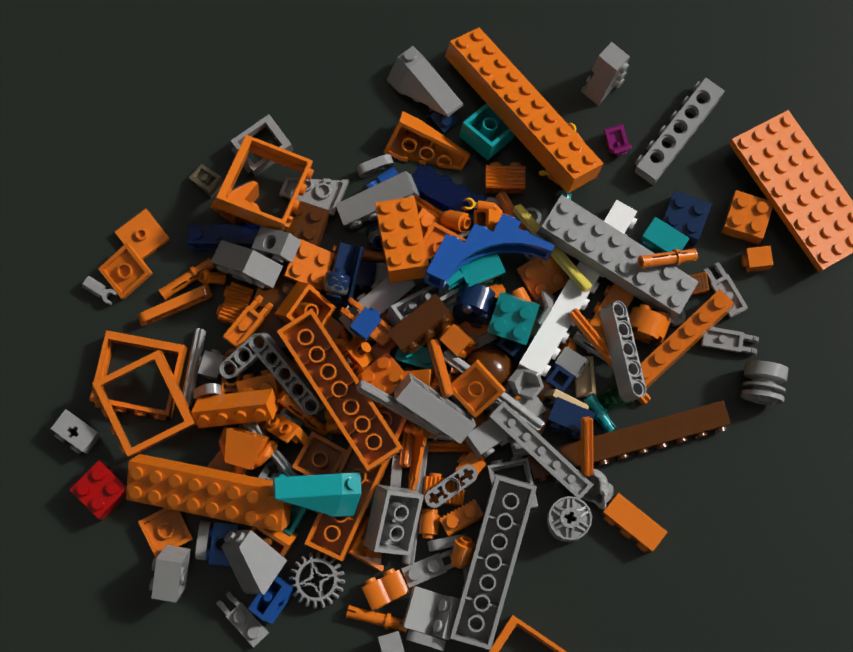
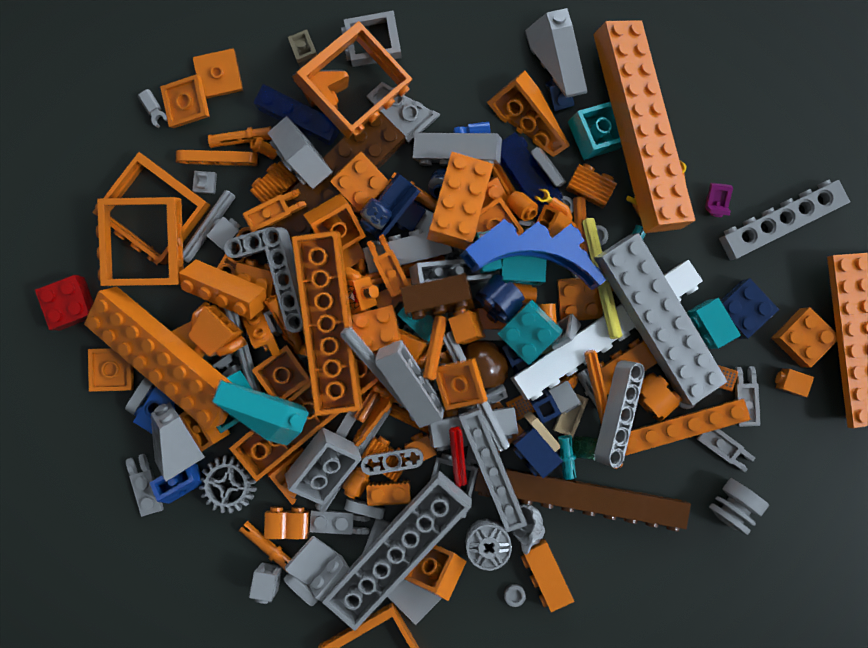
camera: 25 degrees right, 10 degrees up
light grey brick [51,409,102,454] -> none
light grey brick [149,545,191,603] -> none
light grey beam [193,383,221,402] -> none
light grey brick [252,226,301,263] -> none
blue brick [350,307,382,342] -> none
light grey beam [356,154,394,178] -> none
orange brick [450,536,475,569] -> none
light grey panel [508,366,544,400] -> none
light grey wedge [581,42,630,106] -> none
orange axle [581,416,593,476] -> none
orange pin [637,248,698,269] -> none
none -> light grey tile [192,171,217,194]
none -> light grey tile [387,579,442,625]
none -> orange slope [404,545,467,601]
none -> red axle [449,426,467,487]
none -> light grey tile [504,584,526,607]
none -> light grey tile [531,147,566,187]

